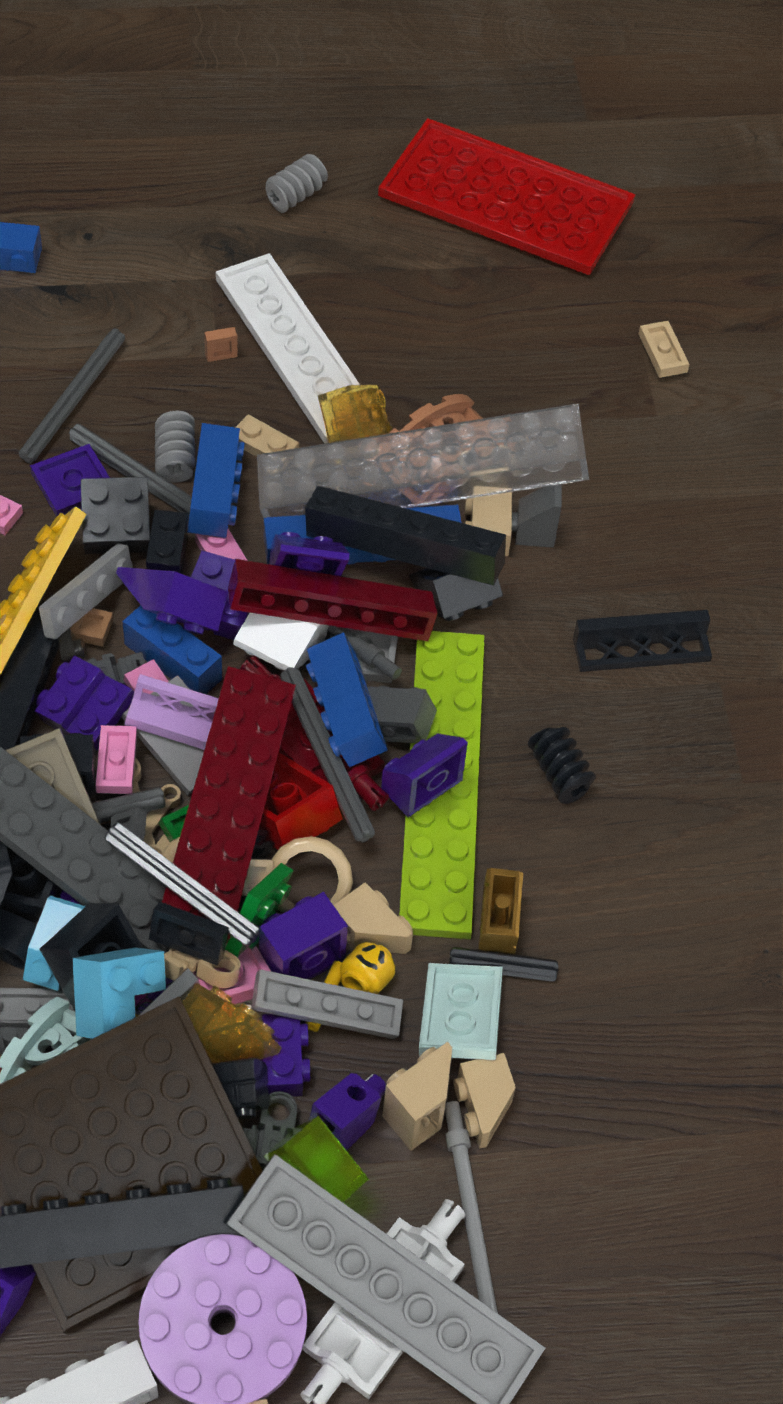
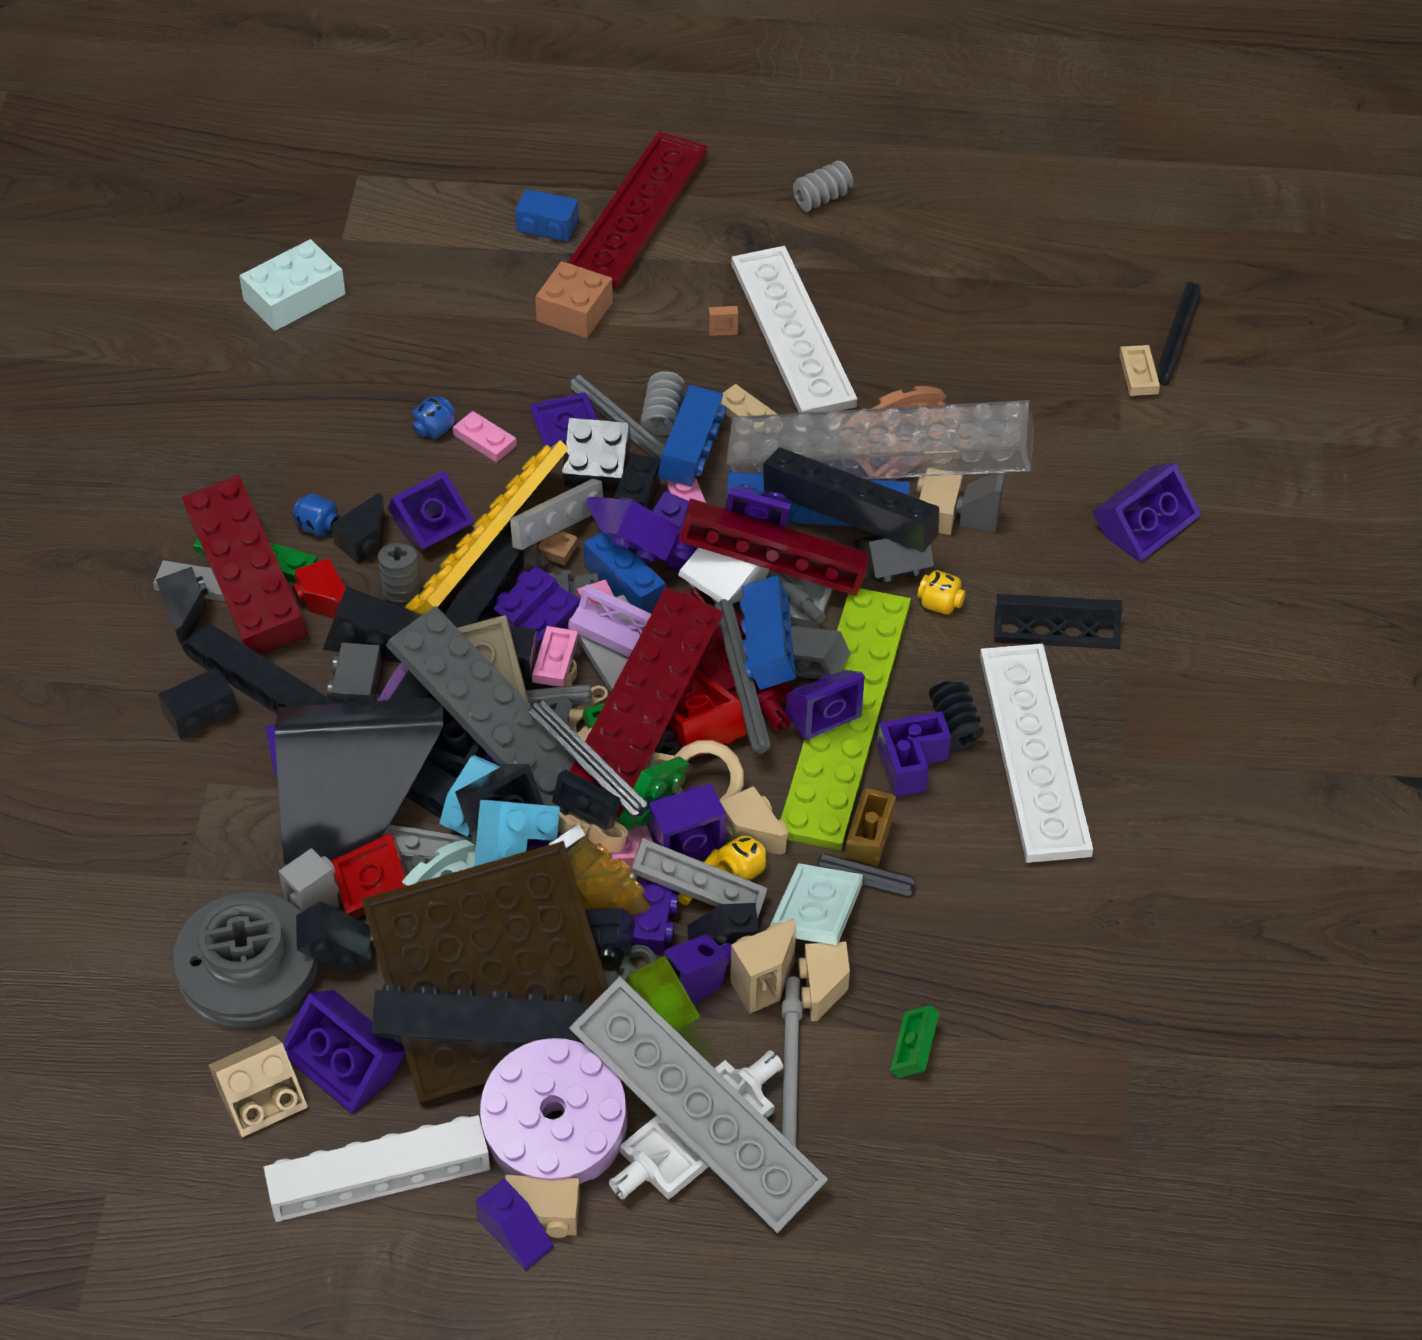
camera: 15 degrees right, 5 degrees down
dark grey axle [19,328,125,464] -> none
clear yellow slope [317,385,393,458] -> none
red plate [378,118,635,275] -> none
none -> nougat brick [535,261,613,338]
none -> dark red plate [568,131,707,290]
none -> black slope [687,903,758,946]
none -> dark purple brick [877,711,951,797]
none -> green plate [890,1005,939,1078]
none -> yellow head [917,570,966,615]
none -> white plate [980,644,1093,863]
none -> dark purple slope [1092,463,1202,561]
none -> black axle [1156,282,1201,385]

